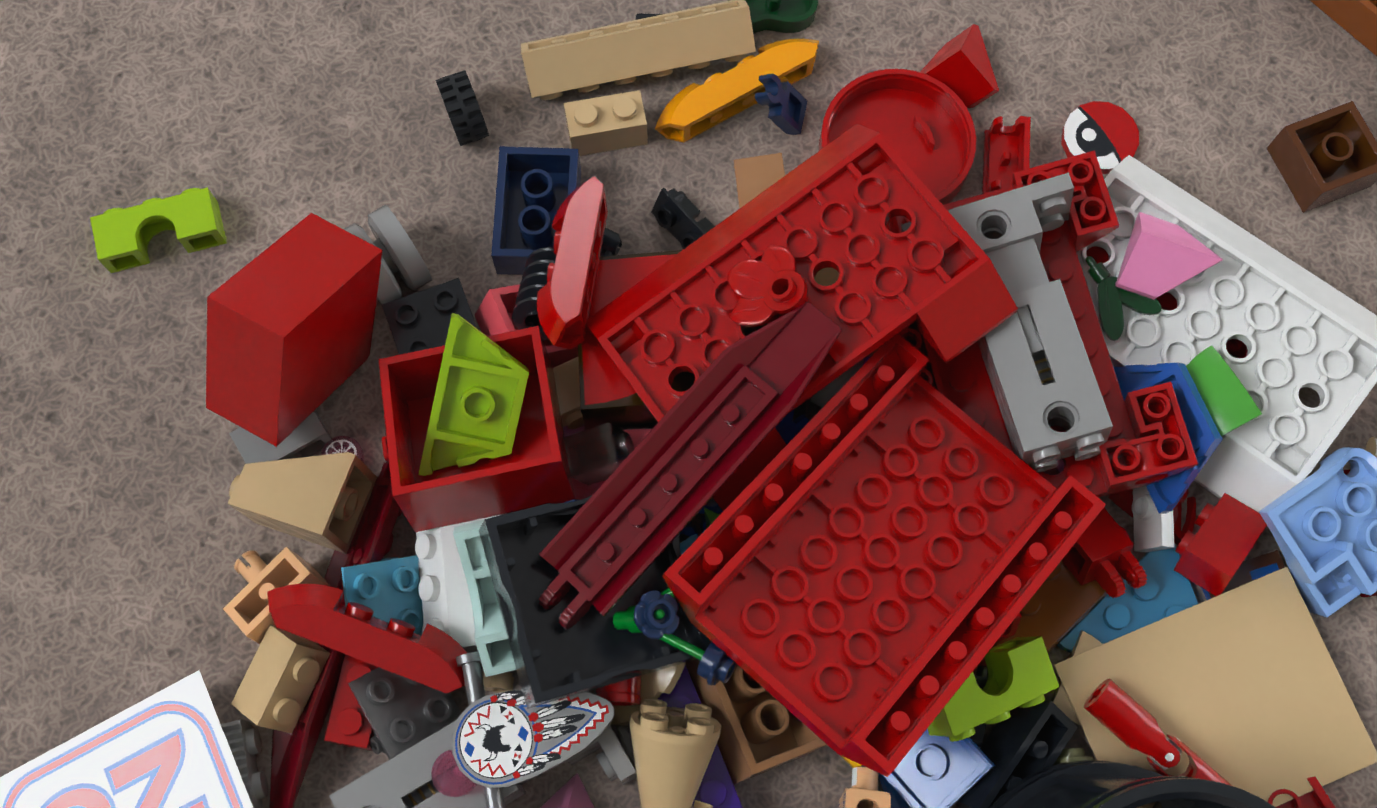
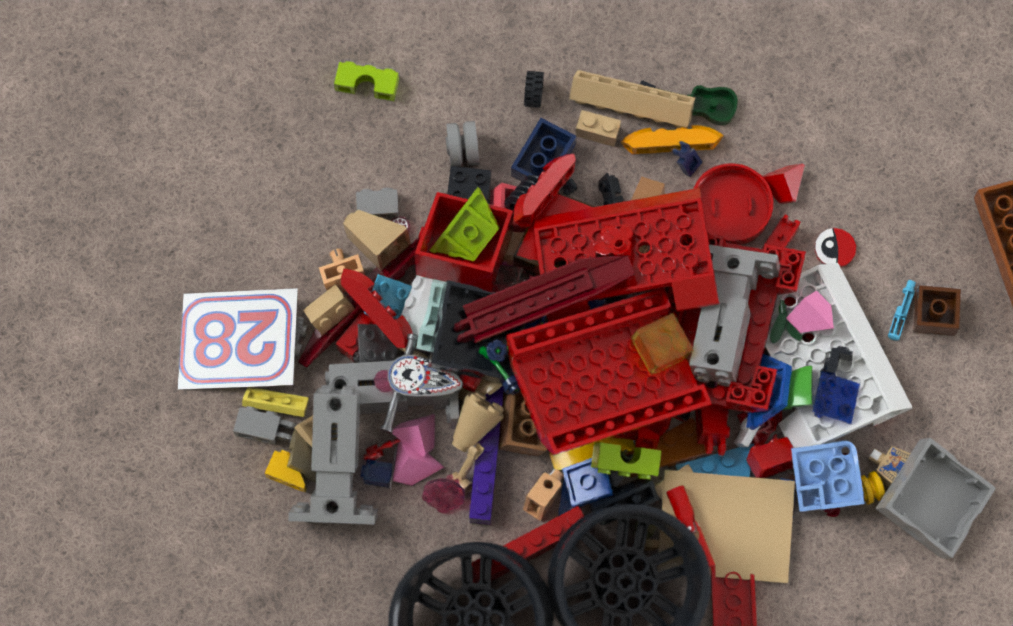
camera: 30 degrees right, 0 degrees up
red container [206,213,383,447] -> none
none -> clear yellow brick [631,313,694,375]
none -> clear blue hinge [812,371,860,424]
none -> black bracket [823,346,853,379]
none -> medium azure piece [888,280,916,341]

